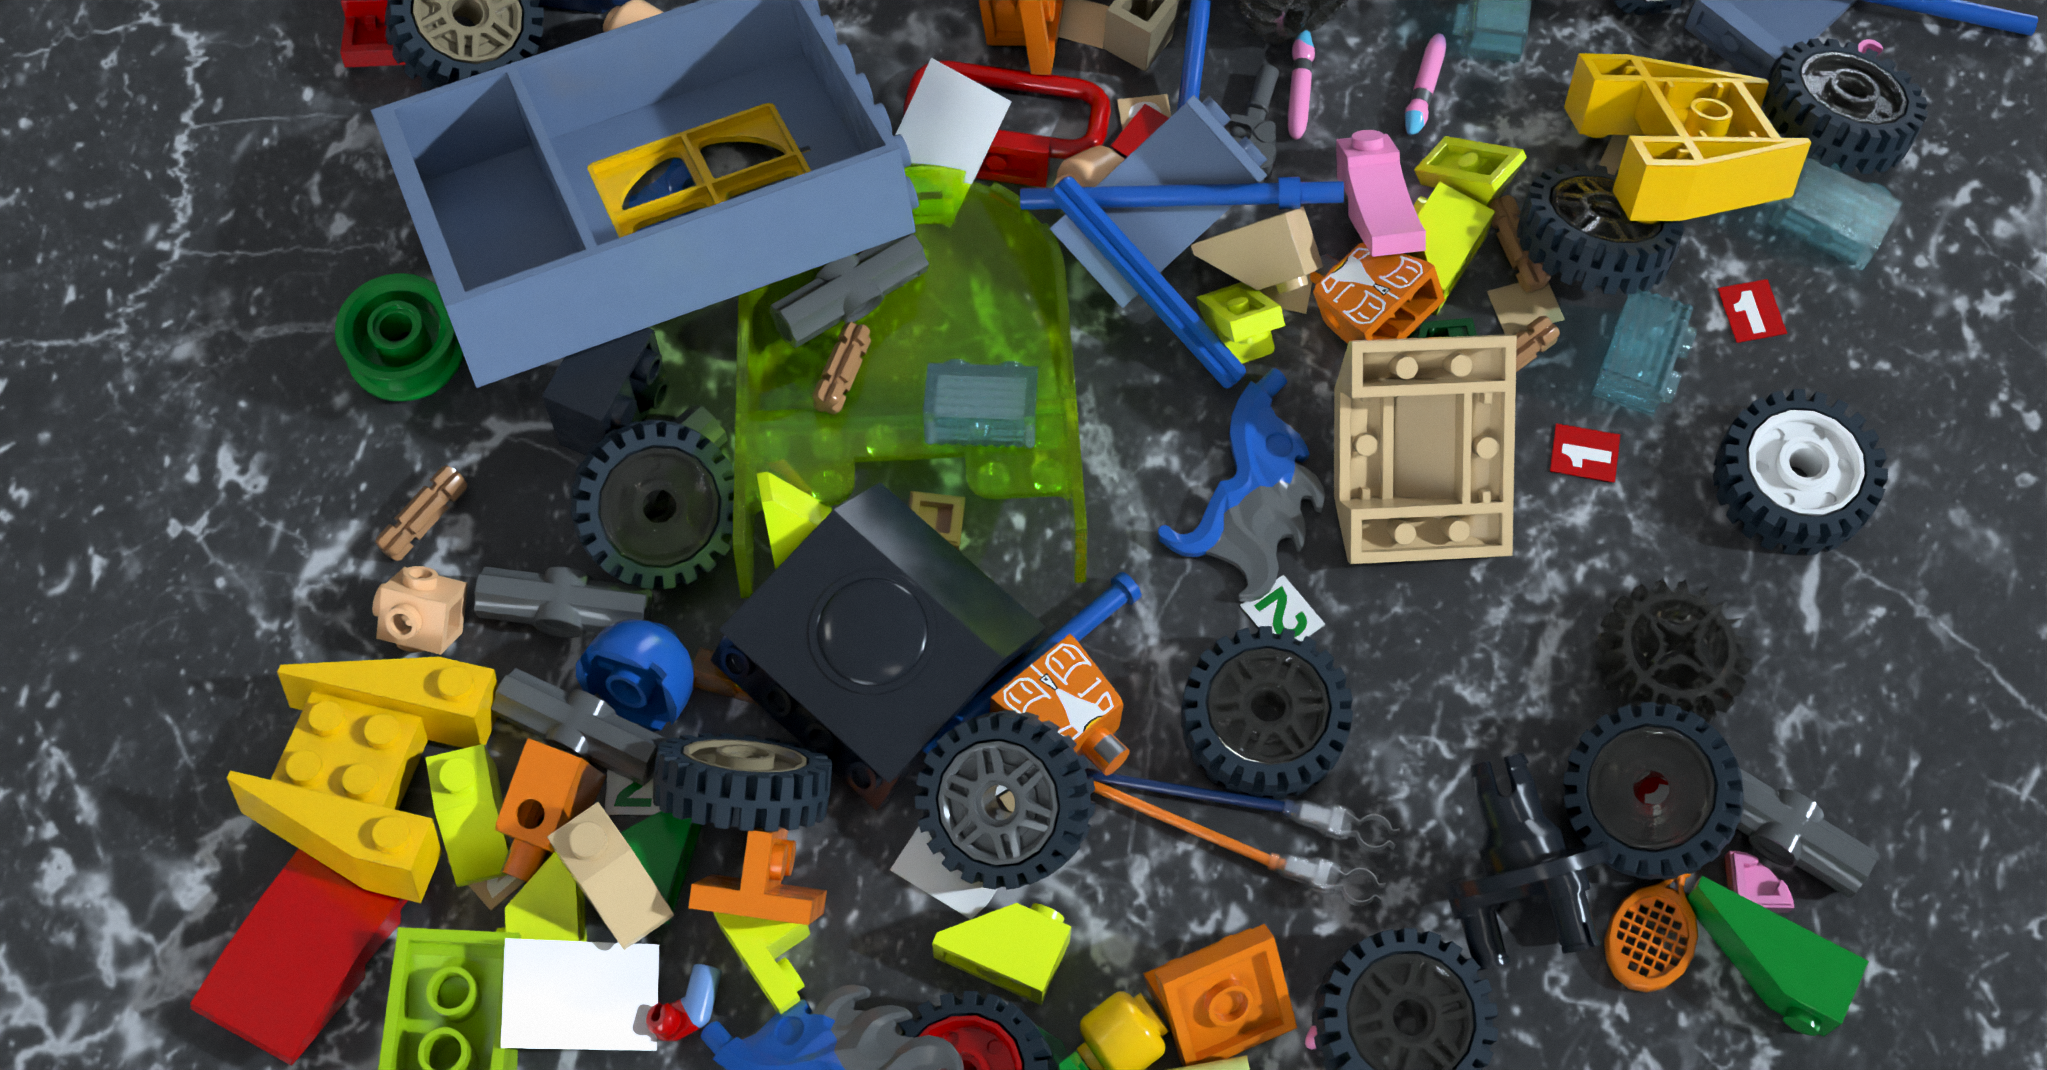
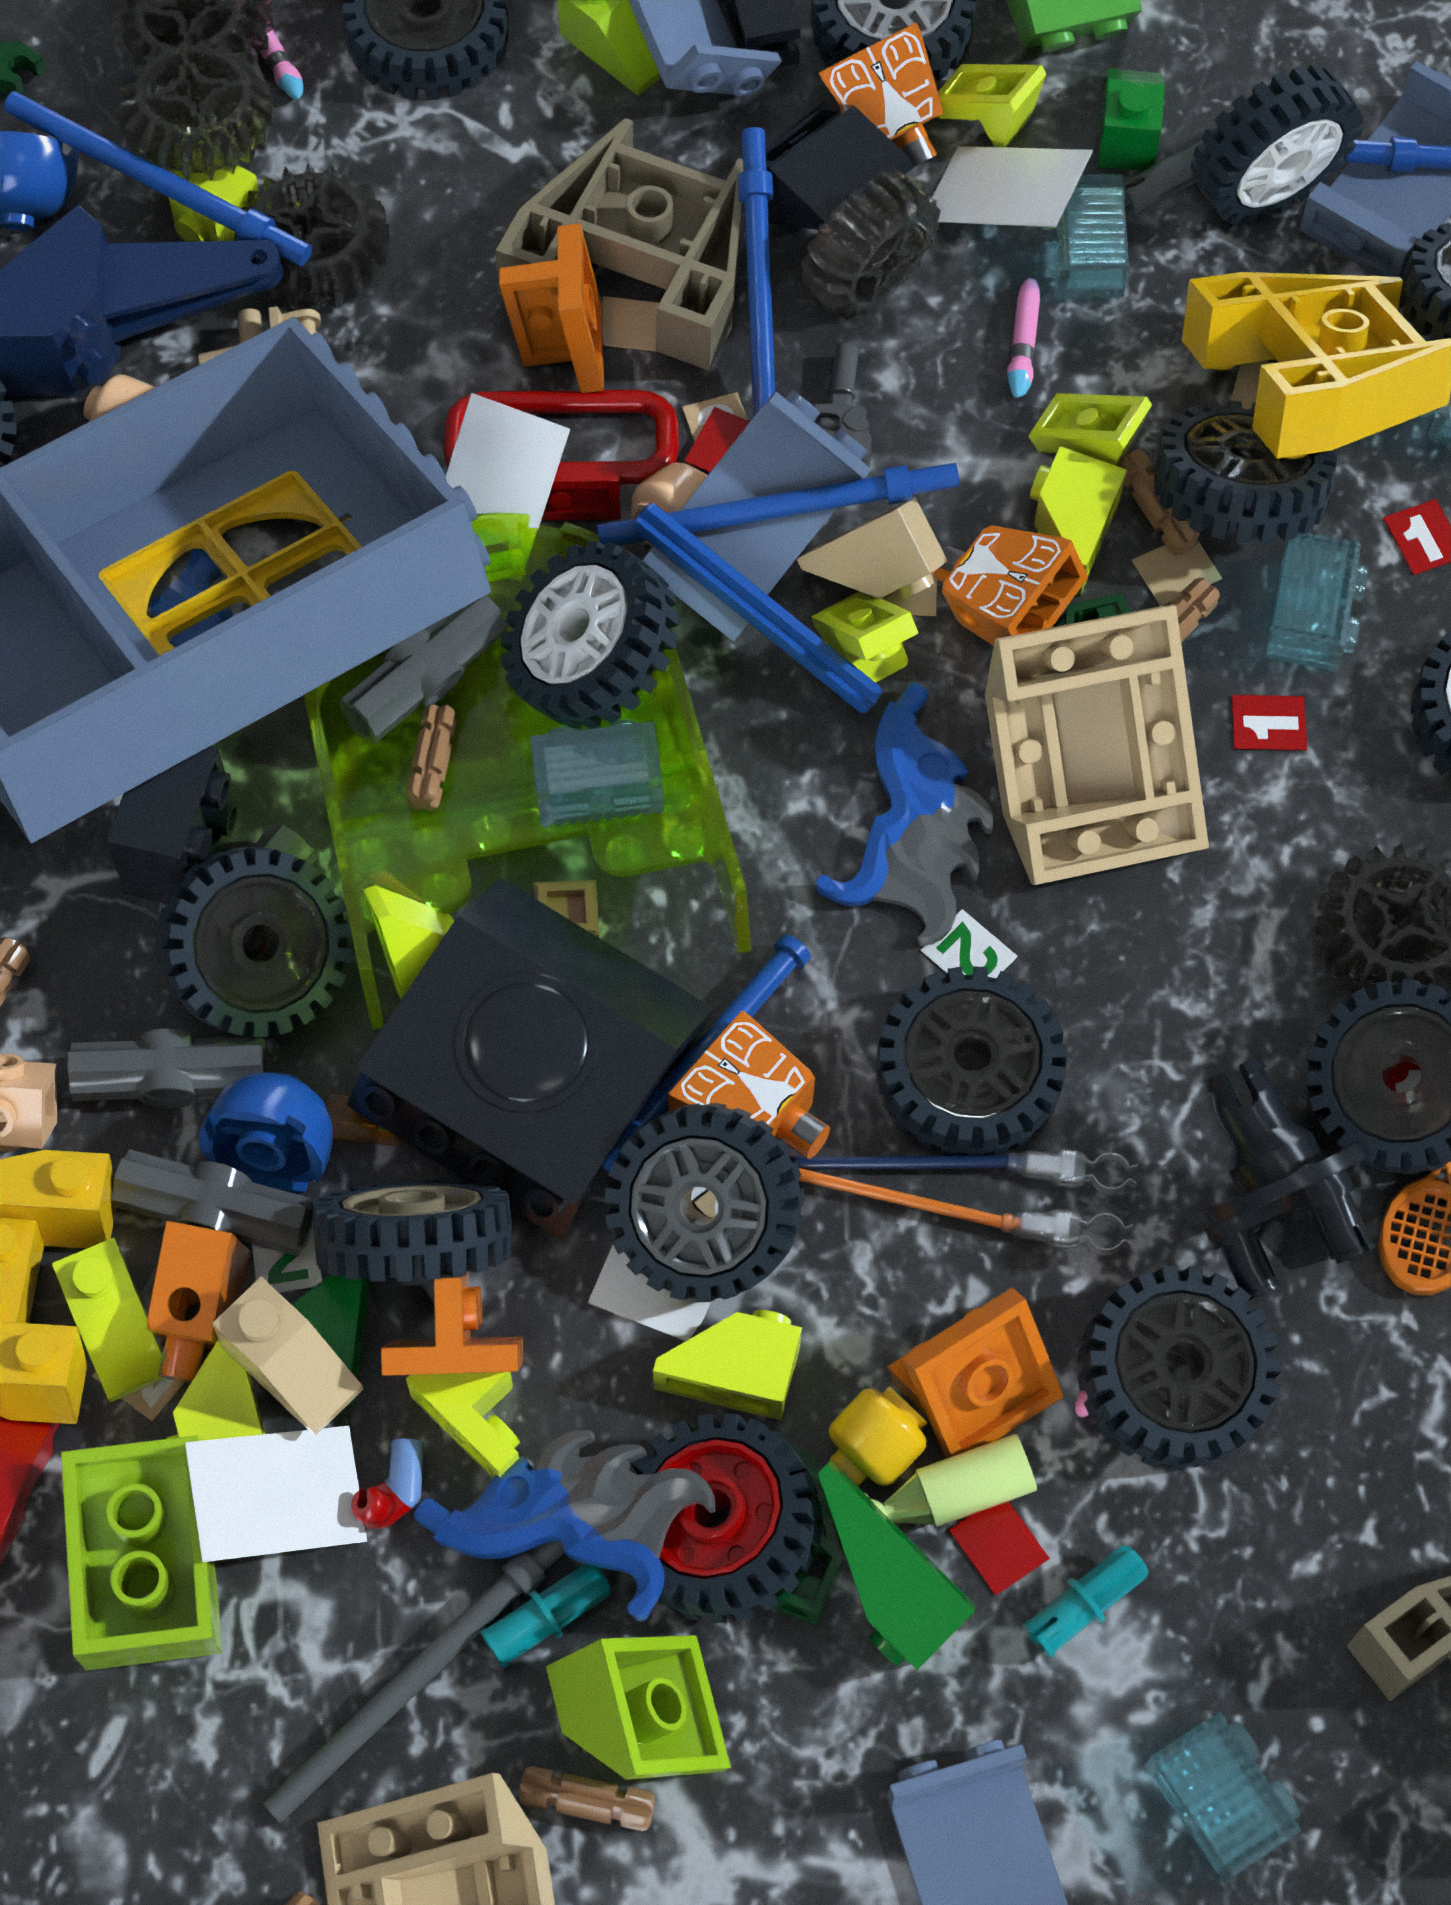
camera: 10 degrees left, 0 degrees up
bright pink piece [1288,30,1315,140] -> none
bright pink slope [1336,130,1426,257] -> none
none -> black wheel [500,541,679,729]

